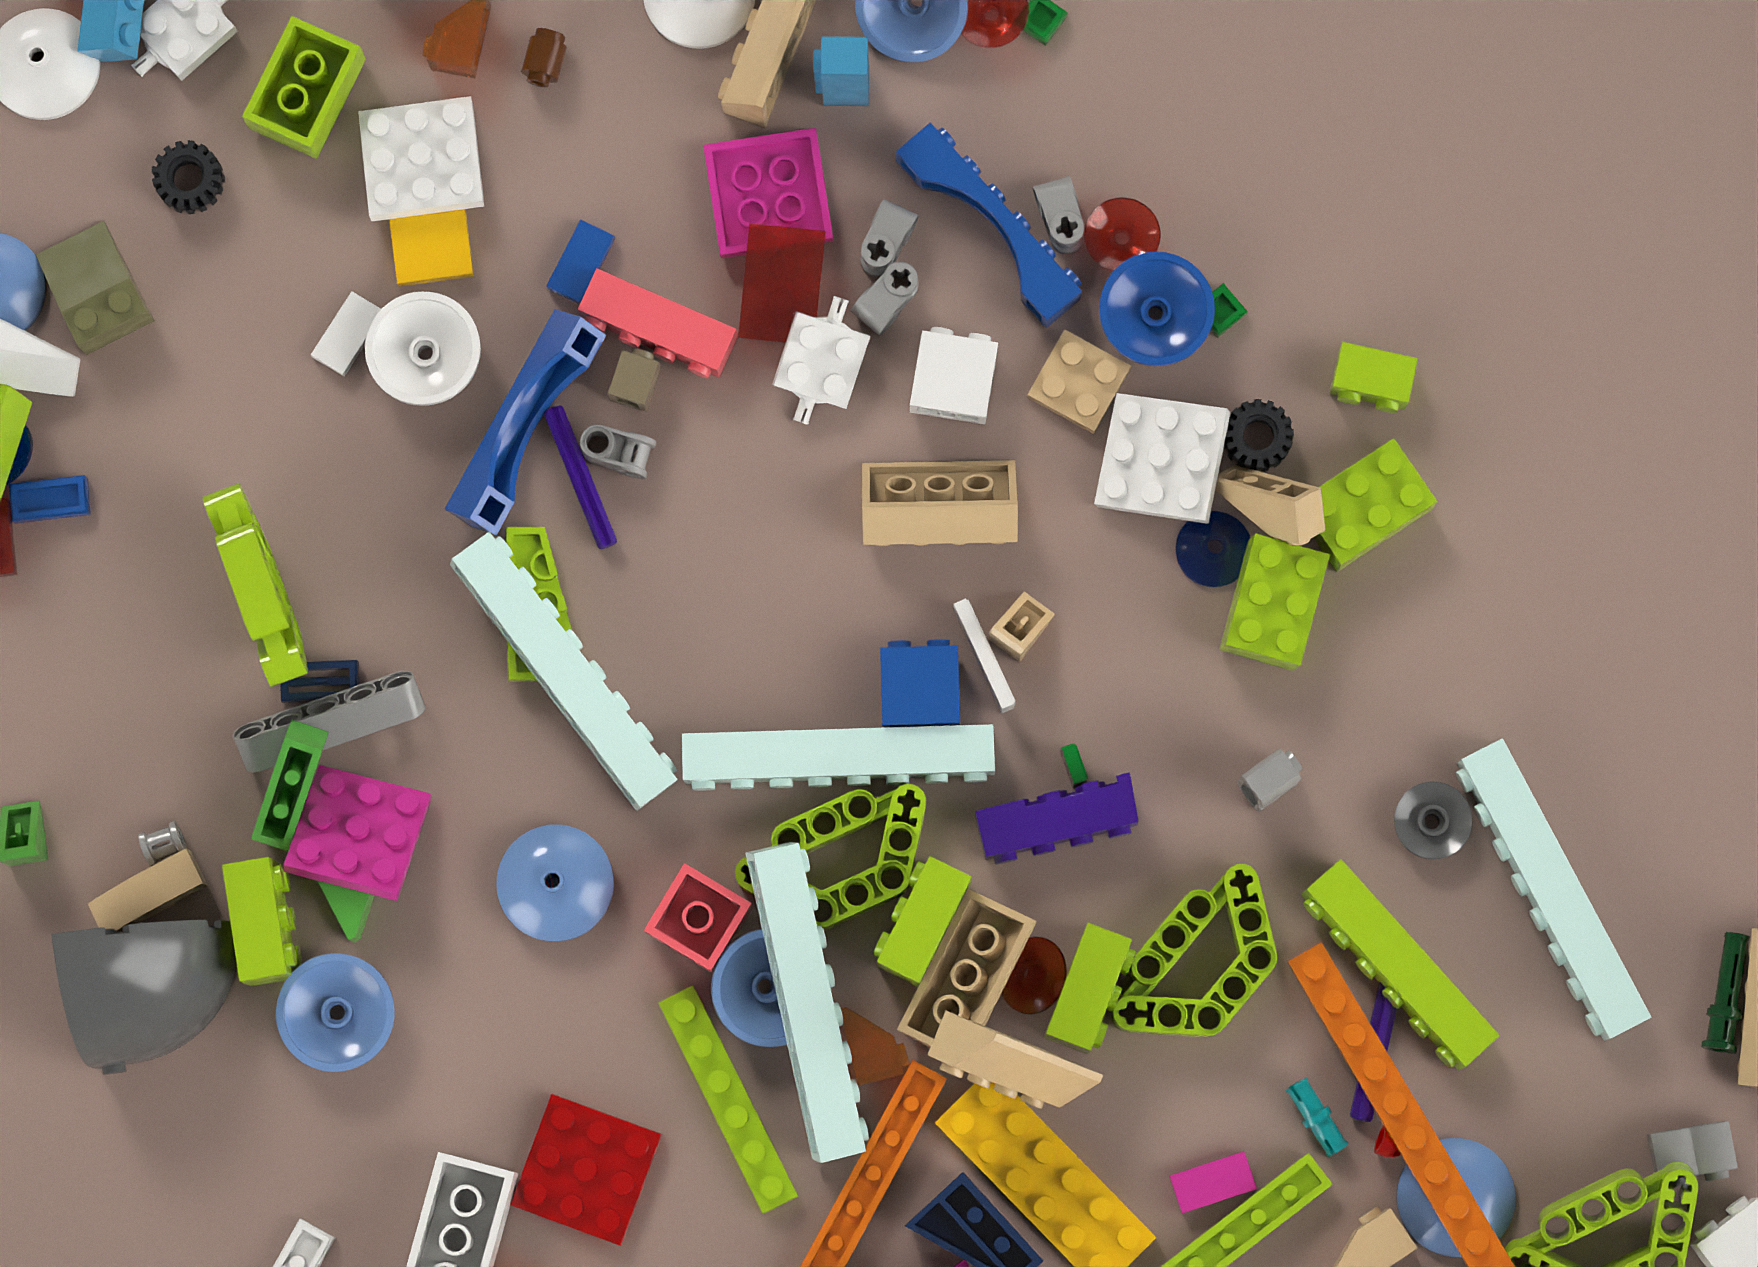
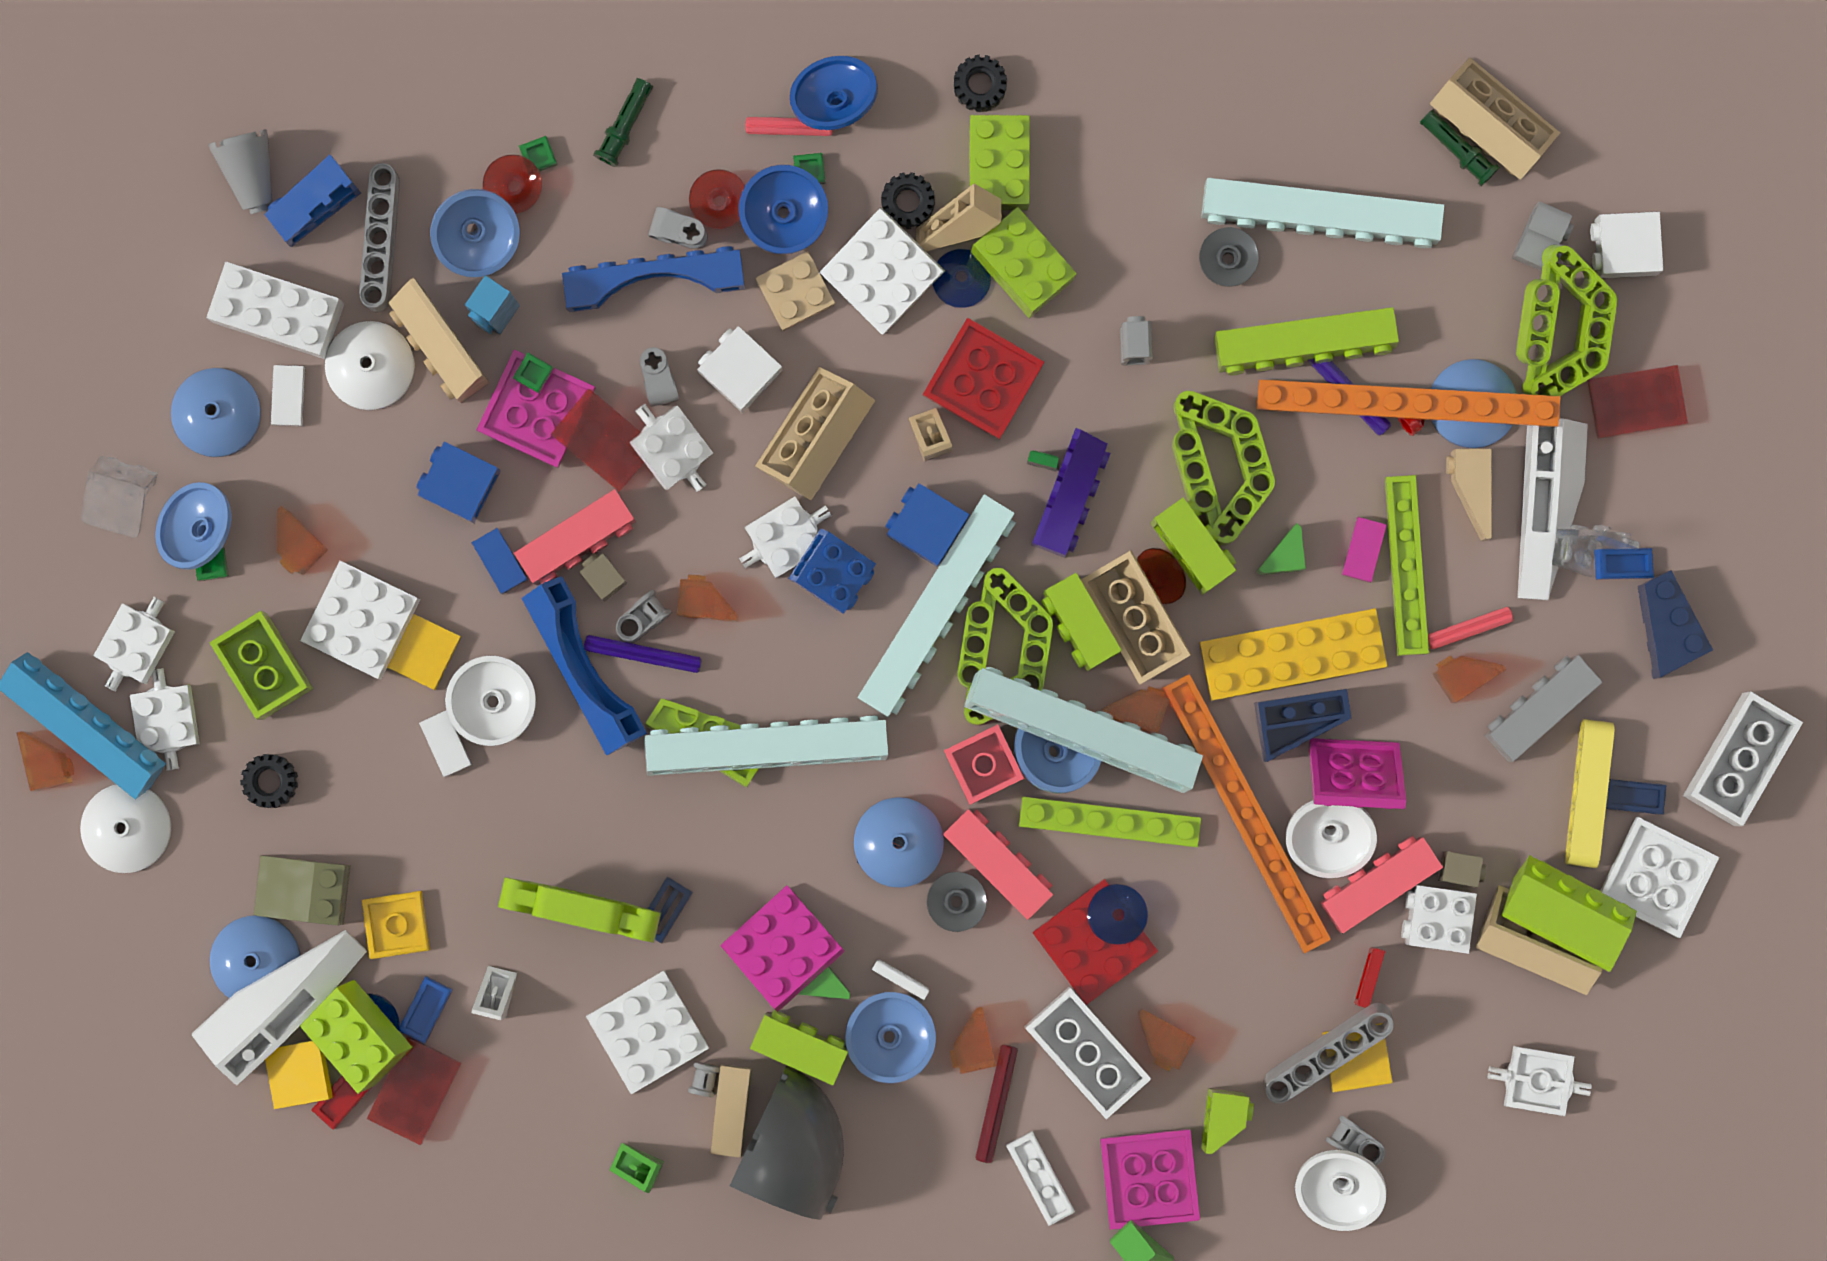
camera: 60 degrees left, 5 degrees up
light grey beam [233,671,426,772] -> none
bright green brick [251,720,329,851] -> none
reddish brown brick [521,28,567,87] -> none
light grey piece [860,199,919,277] -> none
tan slope [928,1011,1103,1109] -> none
white tile [953,598,1015,714] -> none
teal pin [1285,1077,1349,1157] -> none
lime brick [1330,342,1418,413] -> none
none -> yellow tile [361,891,431,959]
none -> blue brick [416,442,501,524]
none -> white slope [472,966,517,1020]
none -> green tile [513,352,554,394]
none -> white plate [586,970,710,1094]
none -> dark green pin [593,78,654,167]
none -> clear orange slope [677,574,739,622]
none -> white plate [739,497,831,578]
none -> coral axle [745,117,833,136]
none -> blue brick [788,529,876,614]
none -> blue dish [790,56,878,130]
none -> white tile [872,959,929,1000]
none -> red plate [922,318,1044,440]
none -> dark grey dish [927,872,987,932]
none -> coral brick [943,809,1053,920]
none -> clear orange slope [949,1005,996,1074]
none -> black tyre [953,54,1007,112]
none -> dark red axle [975,1045,1018,1163]
none -> clear blue dish [1088,884,1148,945]
none -> bright green slope [1256,523,1306,575]

